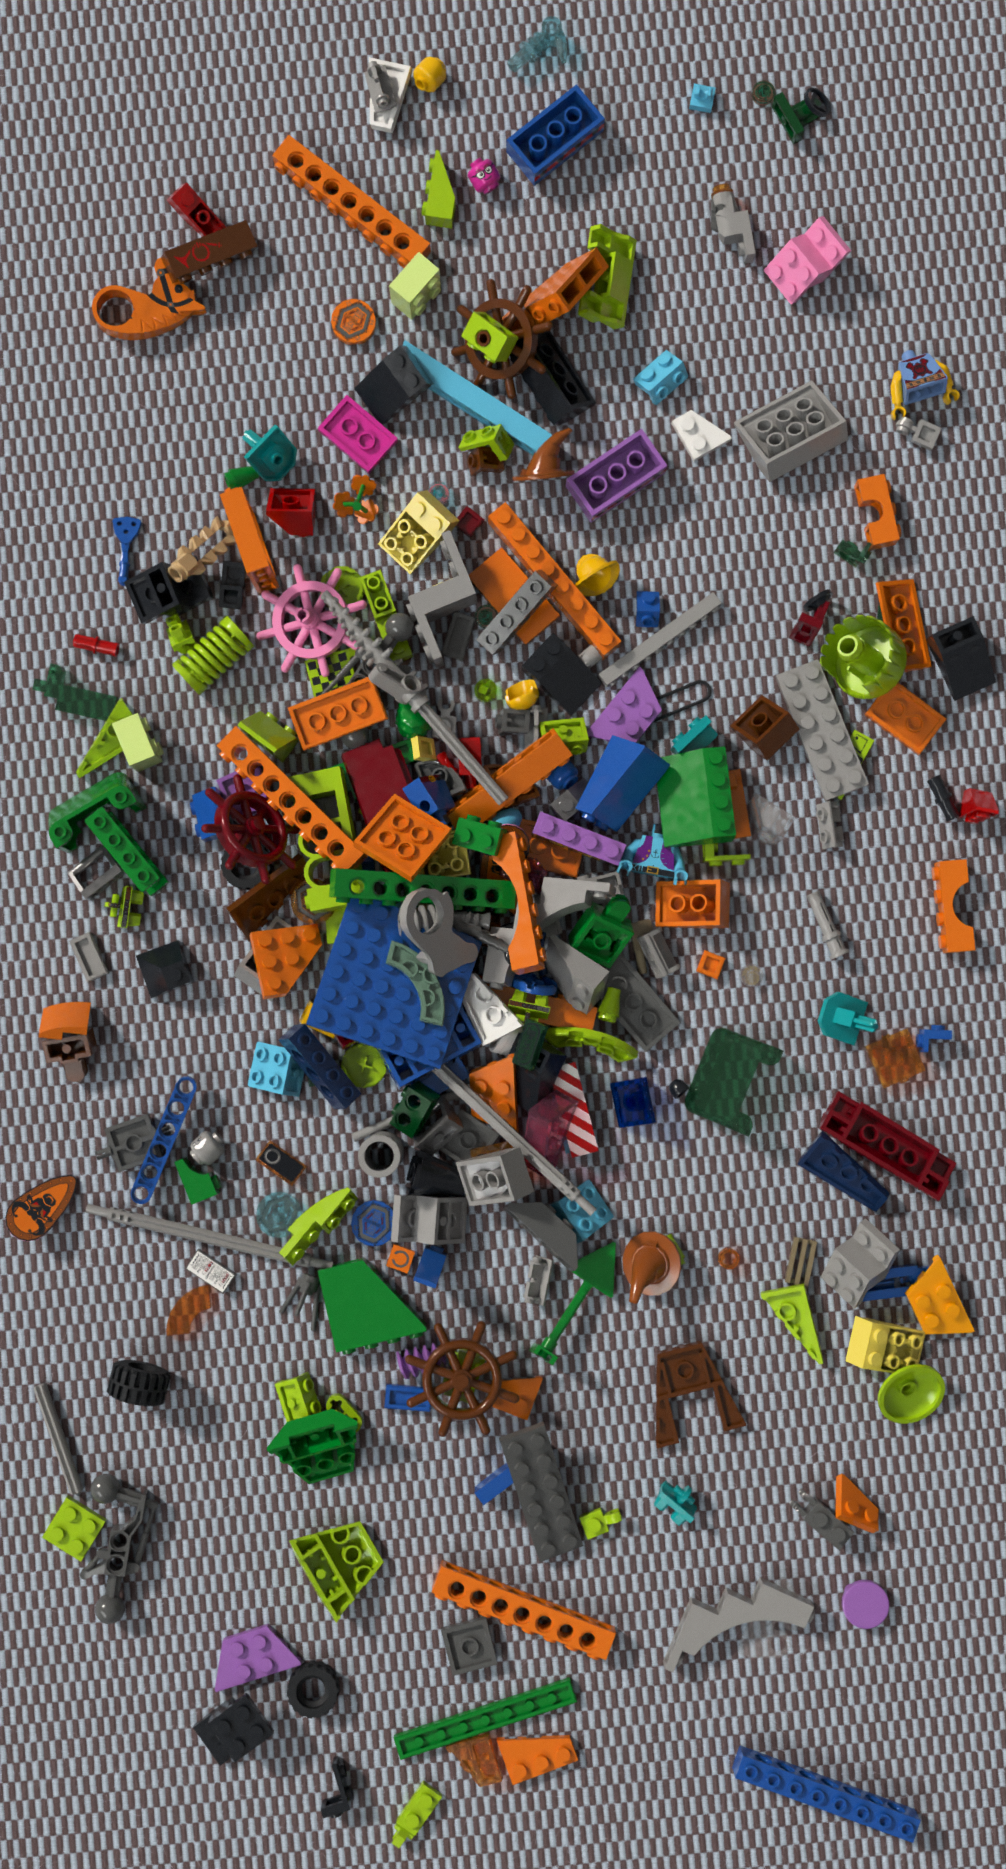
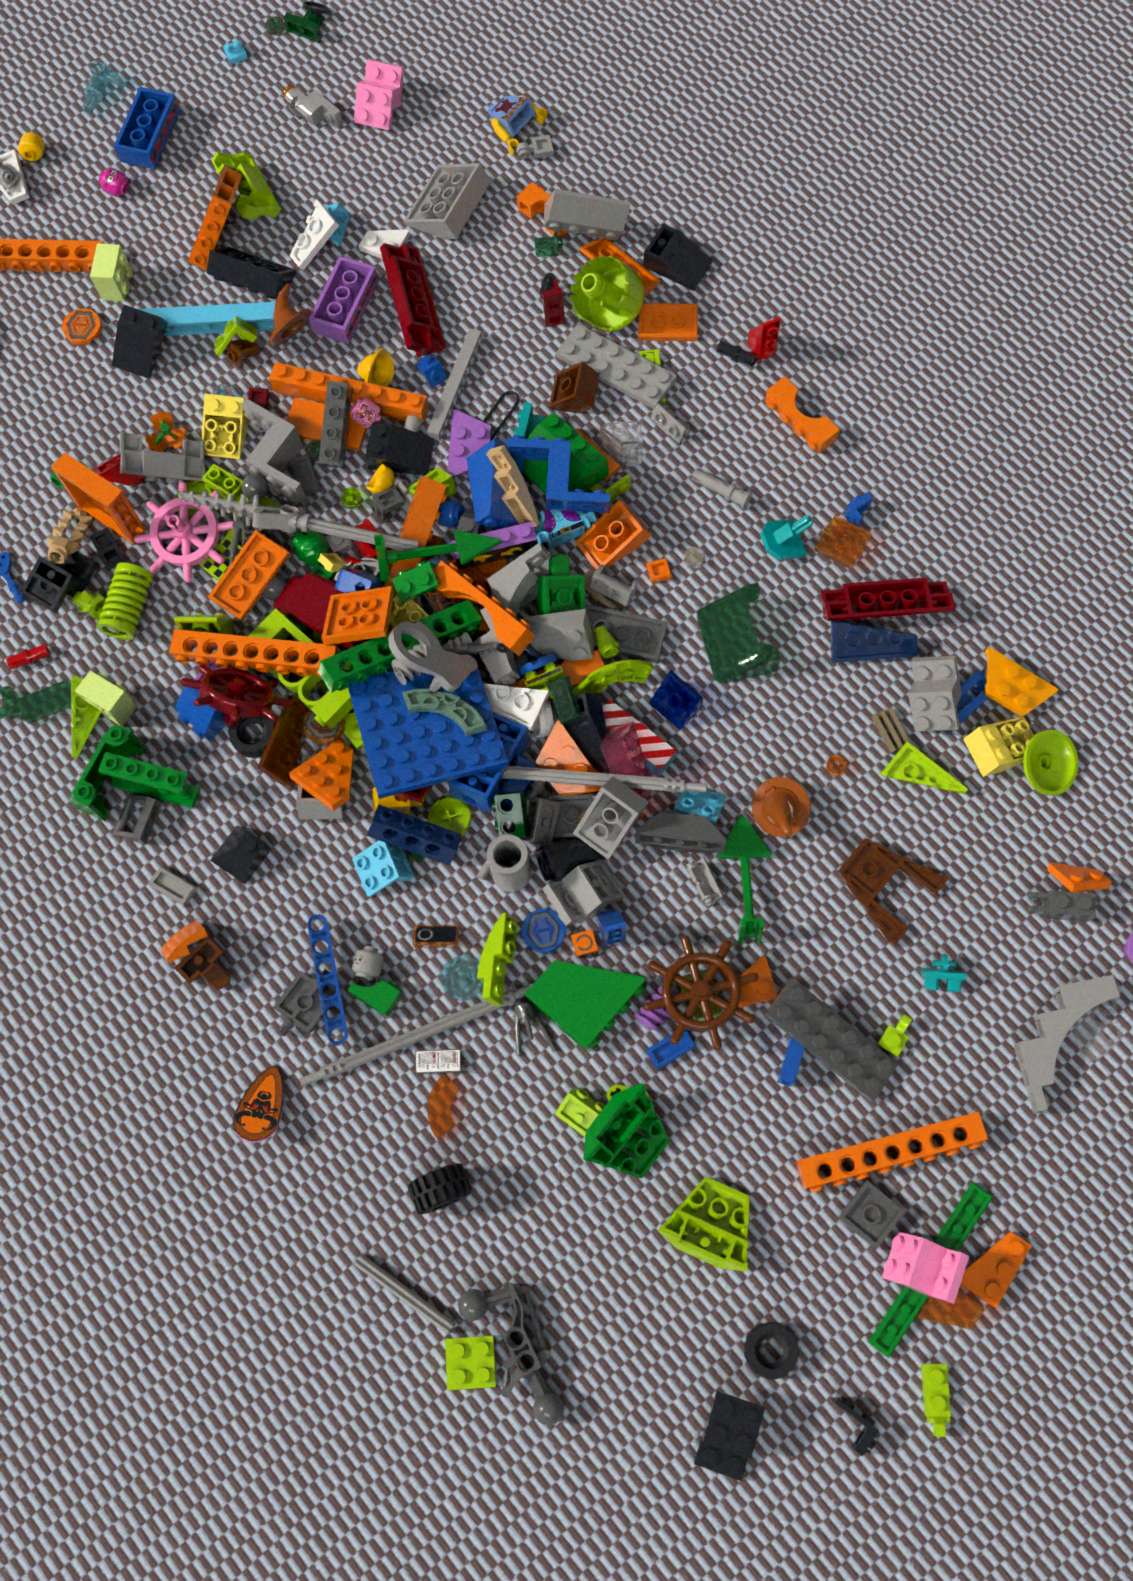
camera: 30 degrees left, 15 degrees down
lime hips [104,886,144,928] -> none
medium lavender wing [215,1624,302,1692] -> none
teal piece [242,425,297,482] -> none
dark pink plate [317,395,398,474] -> none
lime slope [422,150,456,229] -> none
reddish brown brick [451,279,553,399] -> none
black hinge [669,1079,689,1099] -> none
none -> light grey bracket [119,432,205,484]
none -> white wing [290,199,339,270]
none -> bright pink head [350,397,382,428]
none -> green piece [374,530,501,582]
none -> dark red slope [380,243,446,357]
none -> tan slope [486,445,540,527]
none -> blue bracket [507,436,610,513]
none -> light grey slope [543,189,630,240]
none -> bright pink bracket [882,1232,969,1304]

